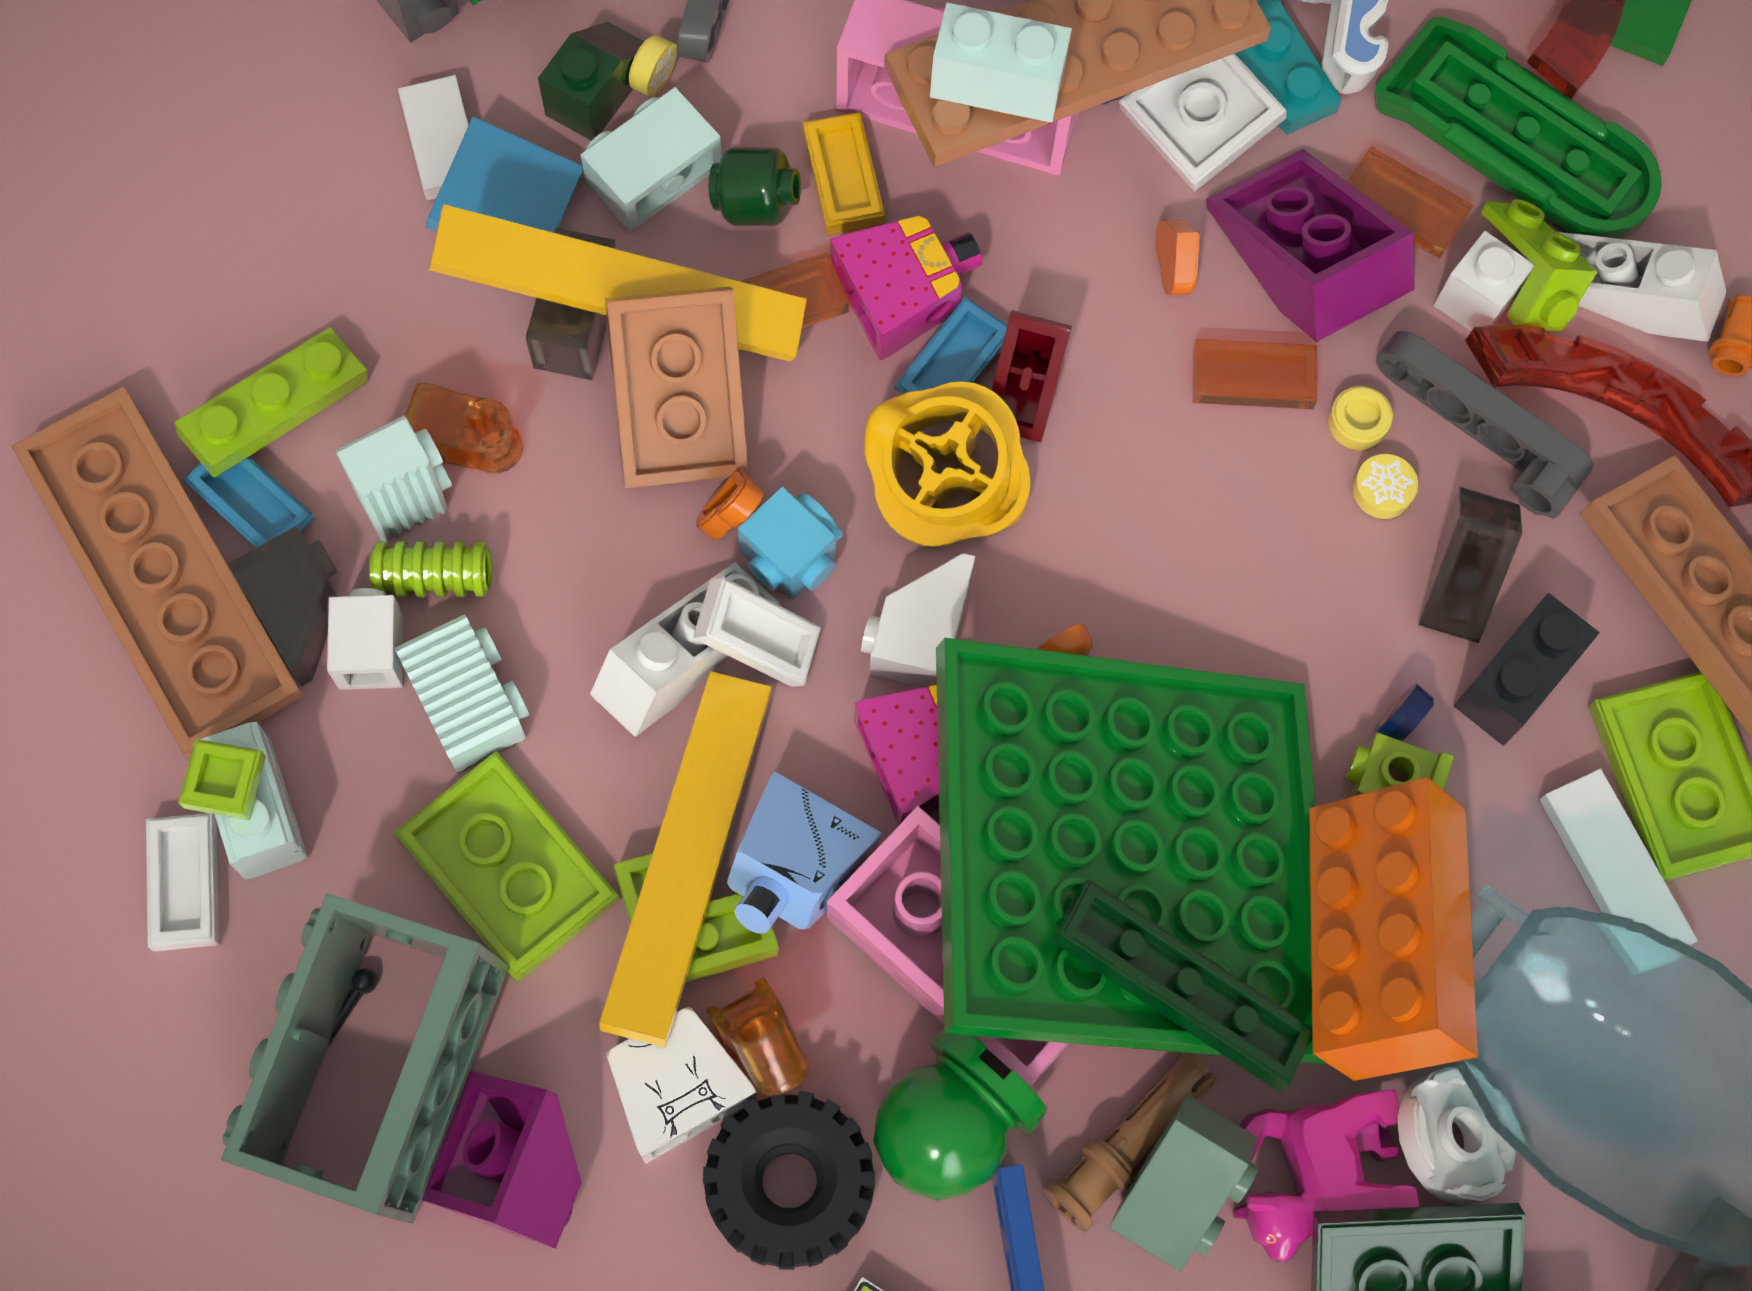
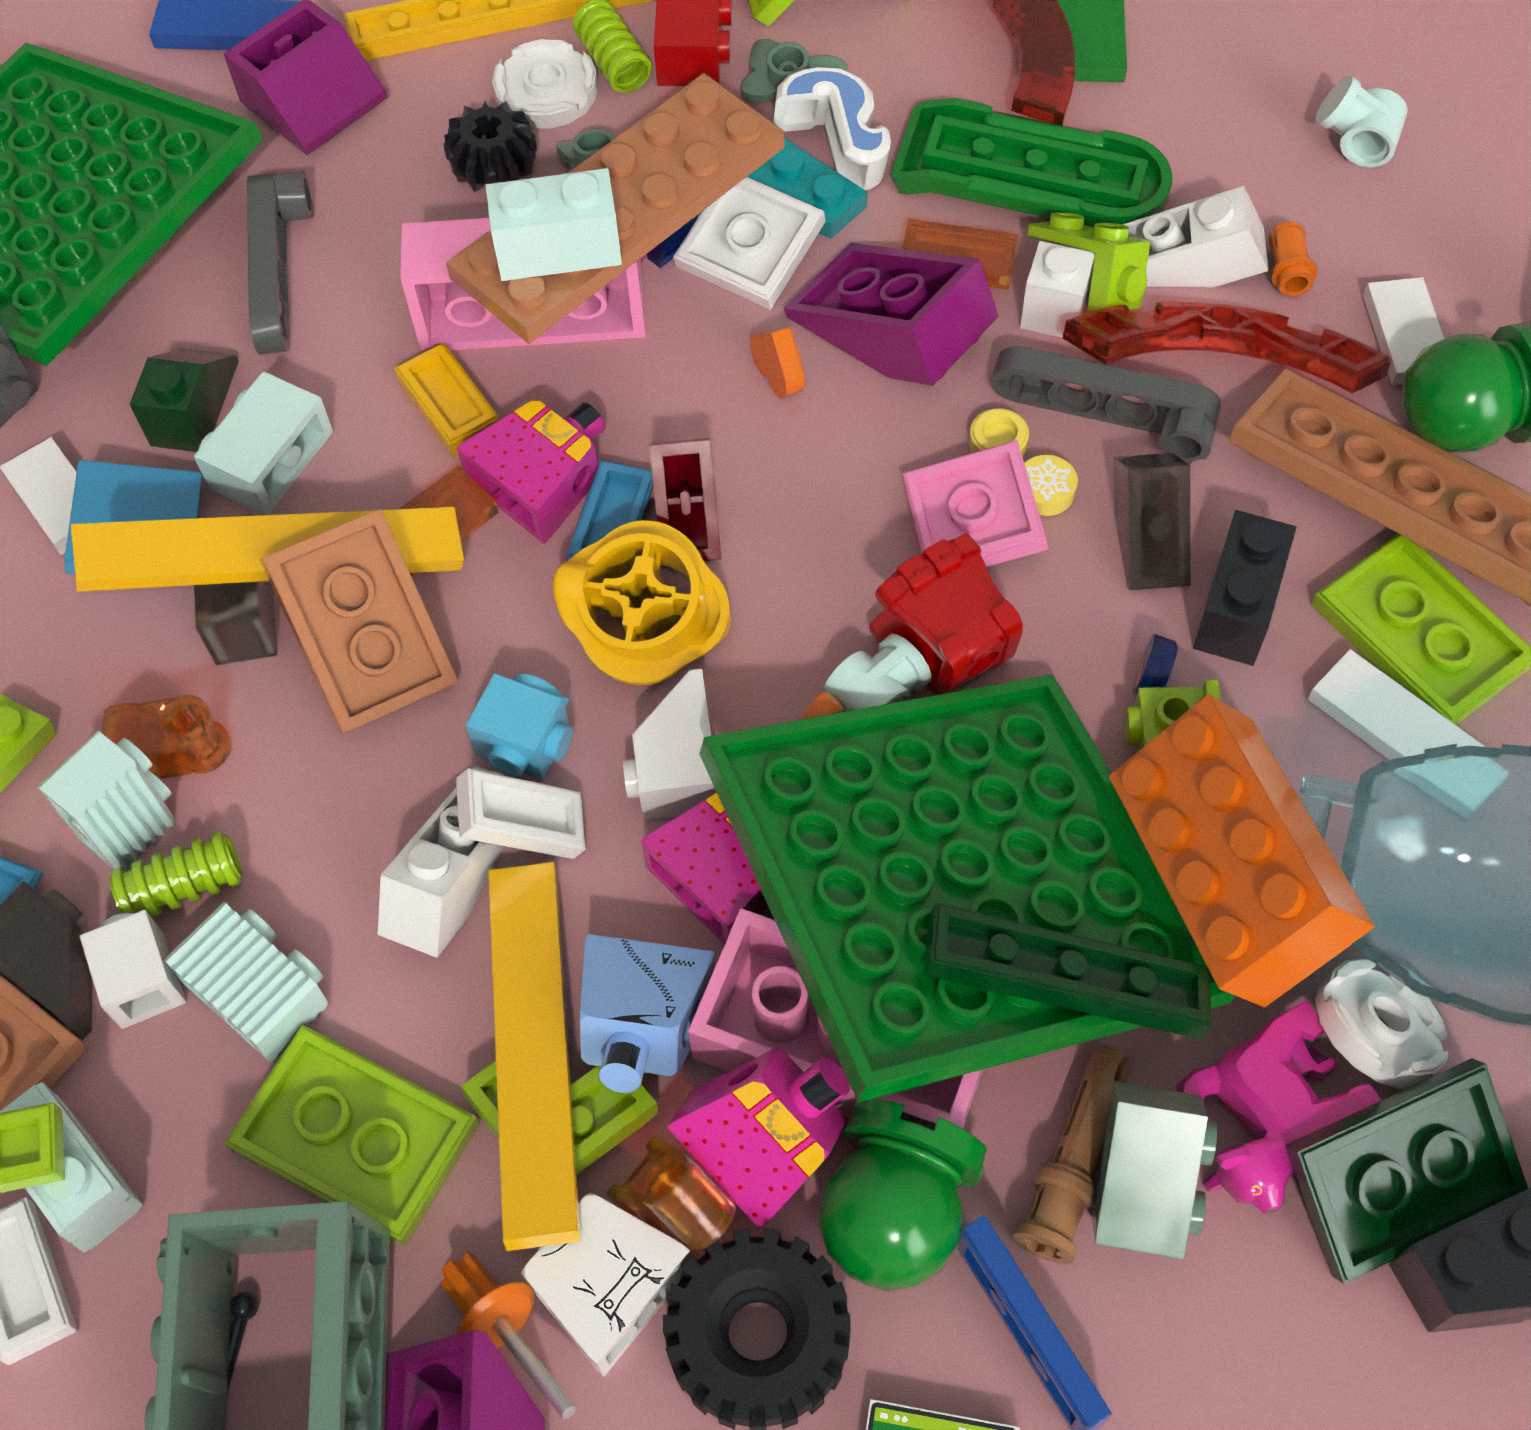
camera: 15 degrees left, 10 degrees down
light yellow tile [628,34,678,98] -> none
orange tile [696,468,764,541] -> none
dark green head [708,147,801,226] -> none
clear orange tile [1192,339,1317,410] -> none
none -> orange piece [440,1252,577,1419]
none -> dark pink torso [667,1049,850,1229]
none -> light aqua piece [822,634,932,712]
none -> red piece [869,533,1023,695]
none -> bright pink tile [902,440,1049,567]

